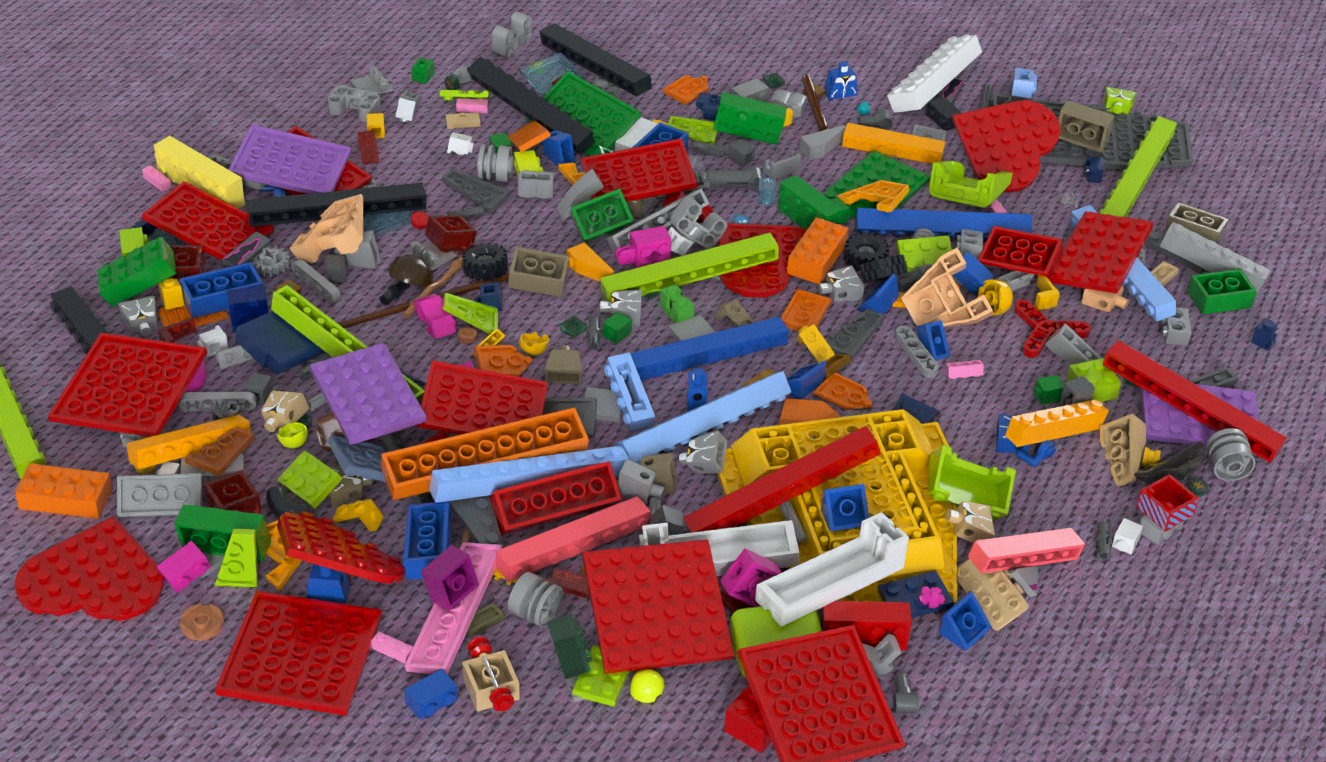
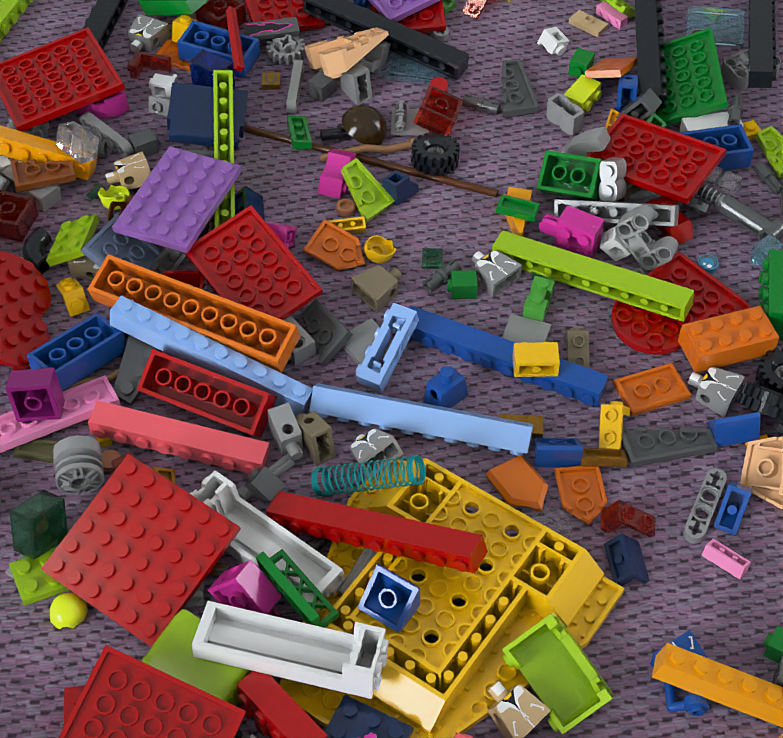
camera: 50 degrees right, 10 degrees up
light grey wheel [477,144,513,182] -> none
dark tan brick [508,247,570,297] -> none
none -> clear piece [56,121,99,163]
none -> clear green tile [85,181,104,200]
none -> red axle [226,6,245,72]
none -> green fence [255,549,339,628]
none -> green plate [287,116,312,150]
none -> teal piece [311,455,426,497]
none -> green tile [496,194,540,222]
none -> yellow brick [512,342,560,377]
none -> light grey brick [599,158,627,202]
none -> clear red bracket [600,500,656,538]
none -> dark grey brick [616,88,662,120]
none -> dark grey axle [727,94,743,126]

